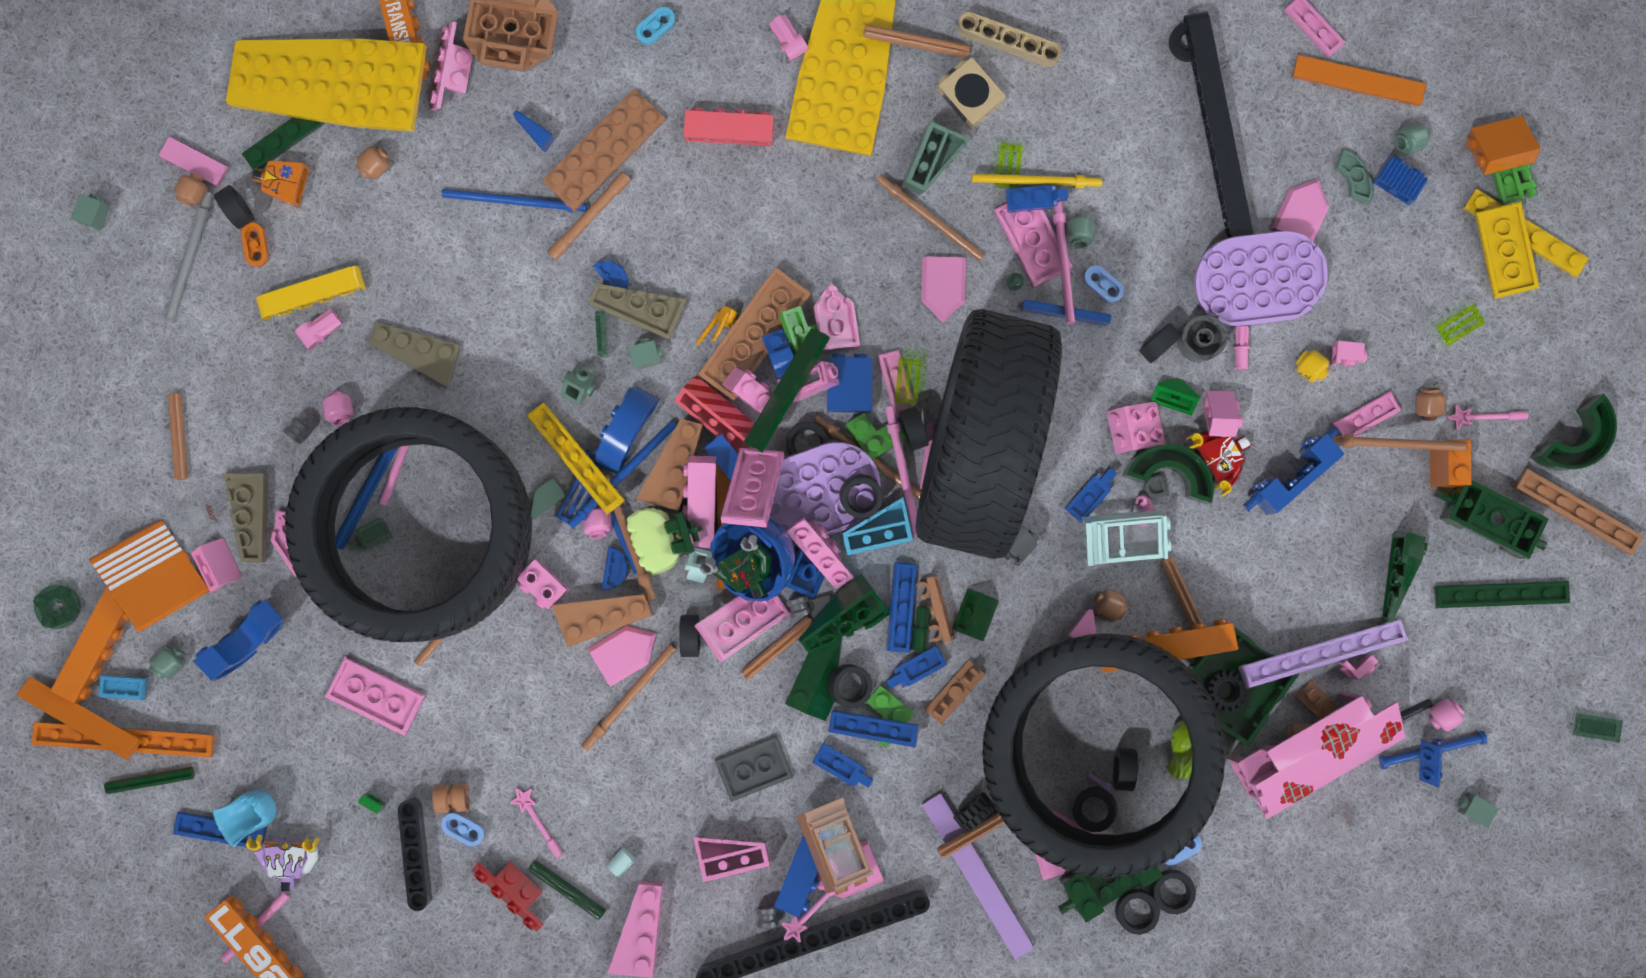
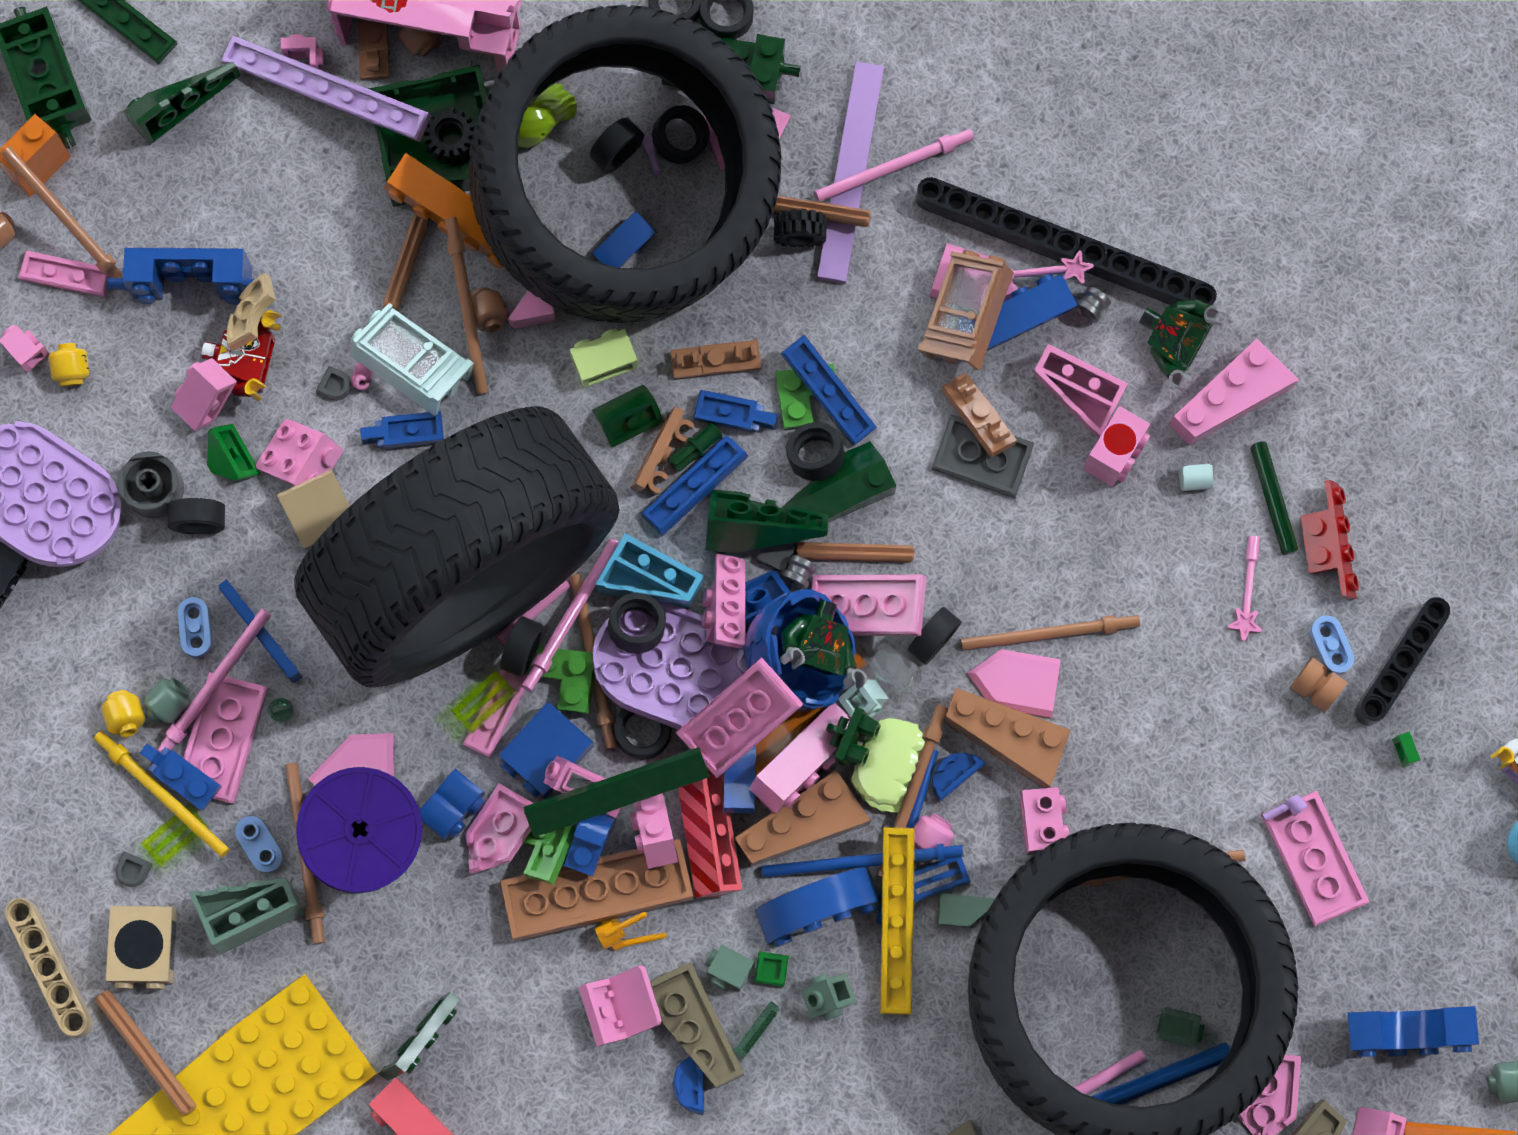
camera: 140 degrees left, 10 degrees down
blue hinge [812,742,873,788] -> none
dark green brick [1122,444,1214,504] -> none
bright pink axle [1233,325,1251,370] -> none
none -> yellow head [101,690,145,738]
none -> dark grey tile [116,851,153,887]
none -> tan tile [227,273,276,351]
none -> light blue plate [235,816,283,873]
none -> tan tile [277,469,350,549]
none -> dark purple piece [296,767,422,893]
none -> wing [378,992,460,1081]
none -> blue brick [419,768,485,841]
none -> nougat bar [445,217,488,394]
none -> yellowish green brick [570,328,638,389]
none -> bright pink bracket [578,965,662,1047]
none -> blue slope [592,211,657,268]
none -> green tile [754,951,789,987]
none -> bright pink bar [814,129,974,202]
none -> nougat plate [941,373,1017,458]
none -> bright pink brick [1083,406,1151,487]
none -> dark green torso [1139,300,1226,391]
none -> lavender hand [1262,795,1307,821]

